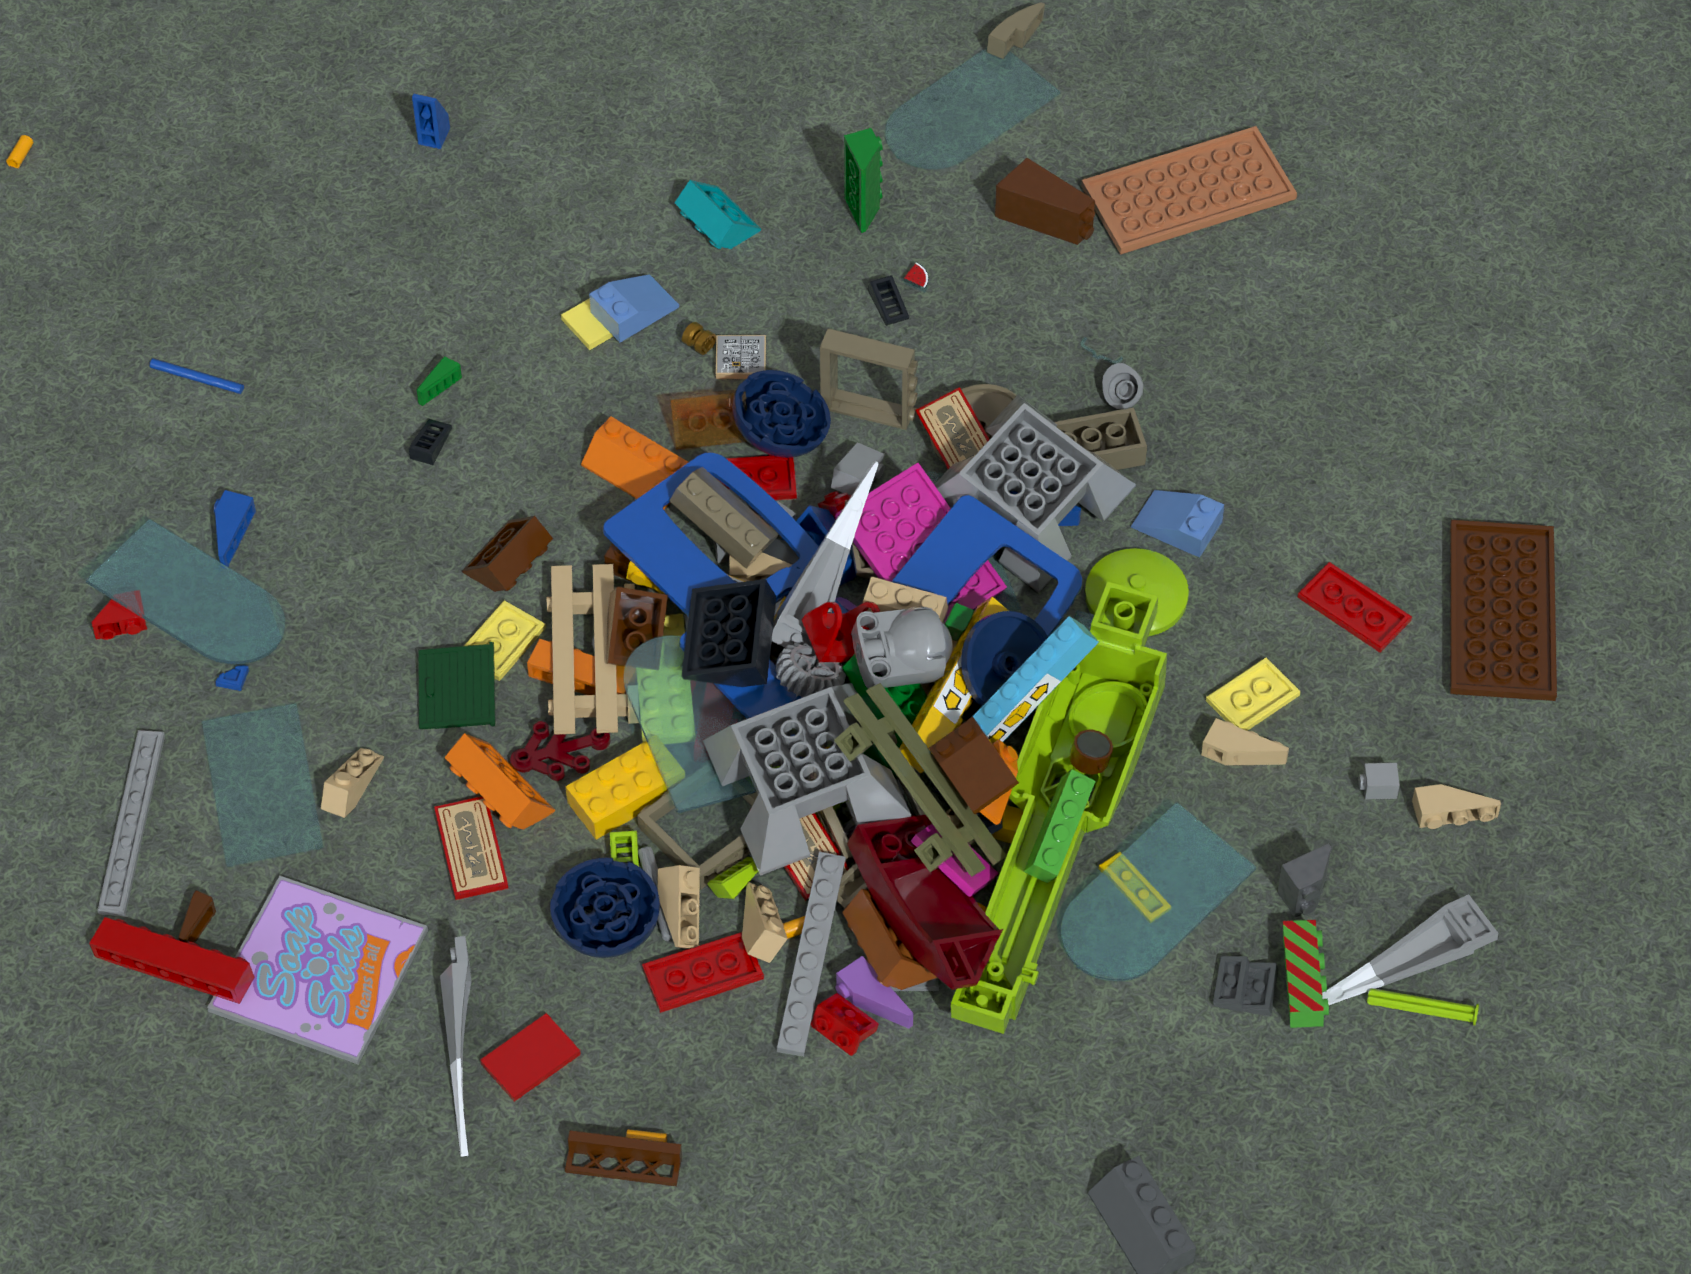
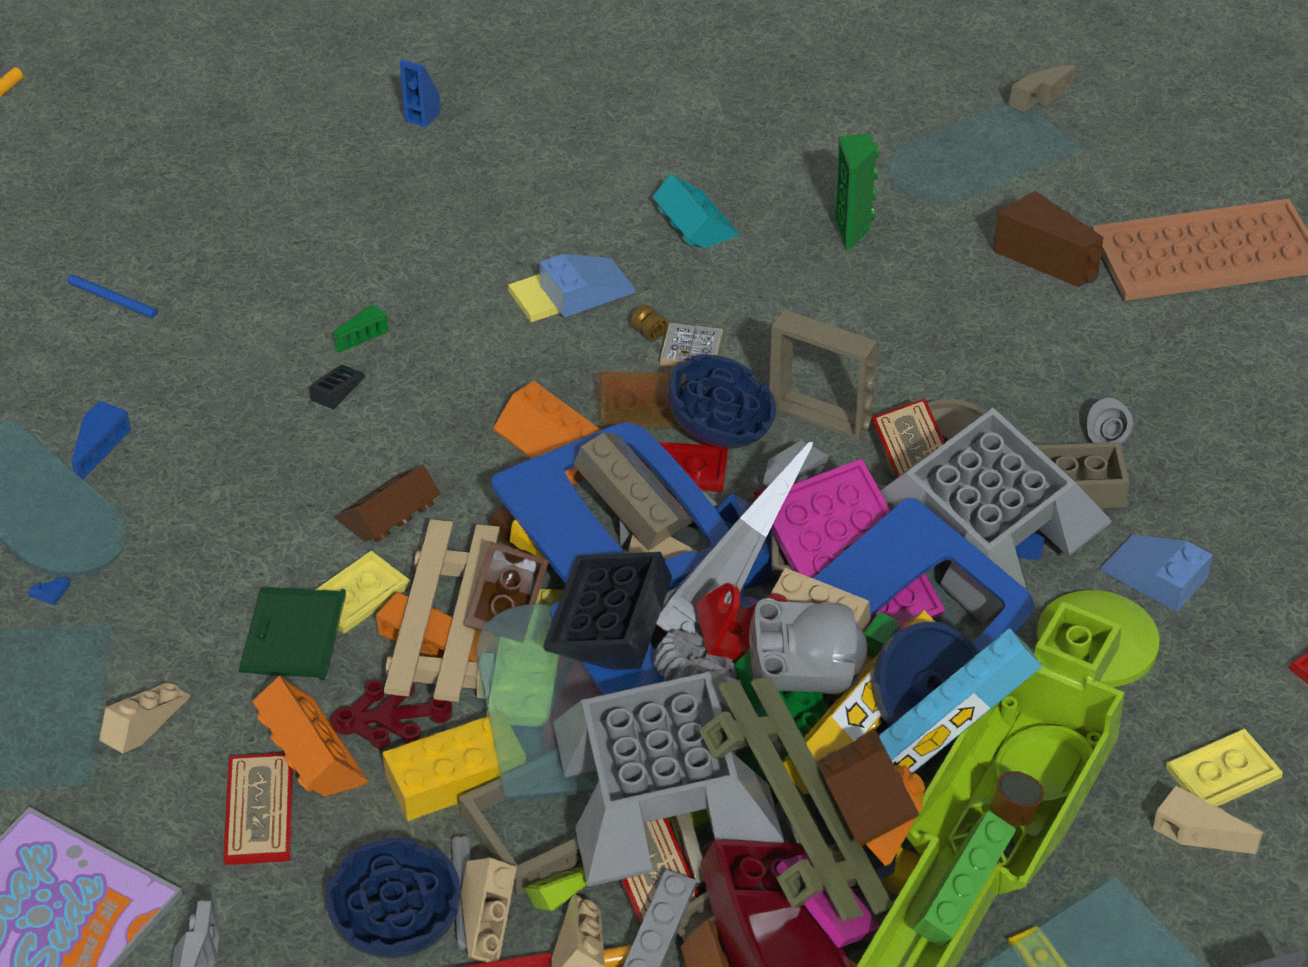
camera: 10 degrees right, 10 degrees down
lime slope [610,830,639,867] -> none
black slope [867,275,909,326] -> none
tile [904,262,929,293] -> none

